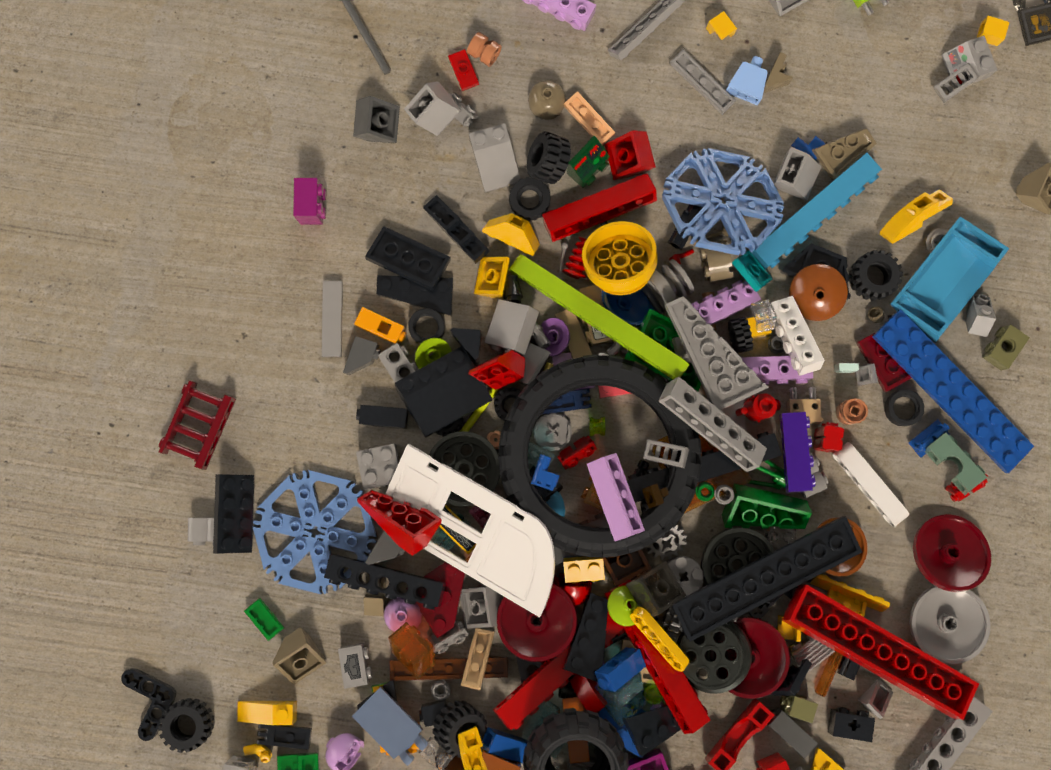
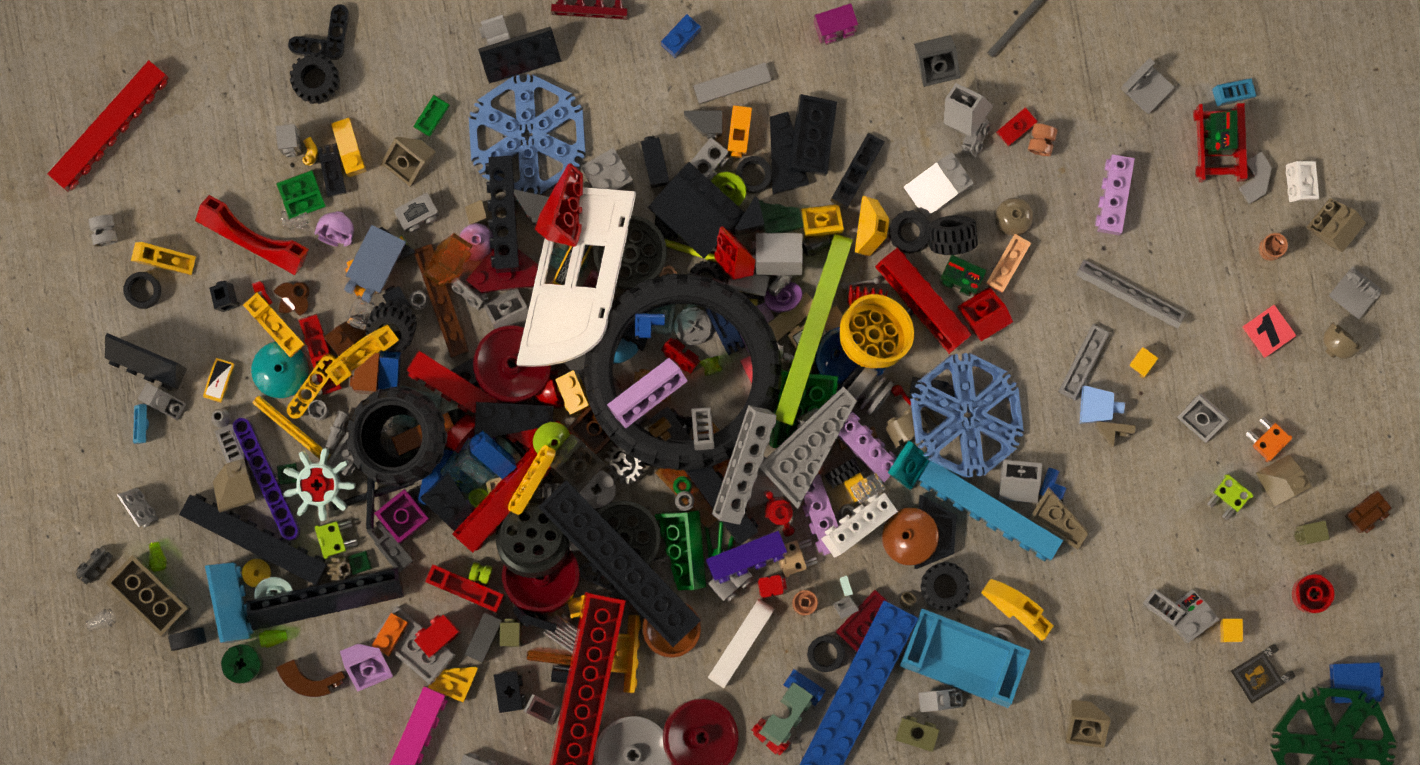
camera: 75 degrees right, 0 degrees up
tan tile [461,628,495,690] -> none
none -> lime wheel [469,561,493,585]
none -> blue brick [661,14,701,58]
none -> clear green wing [759,200,804,233]

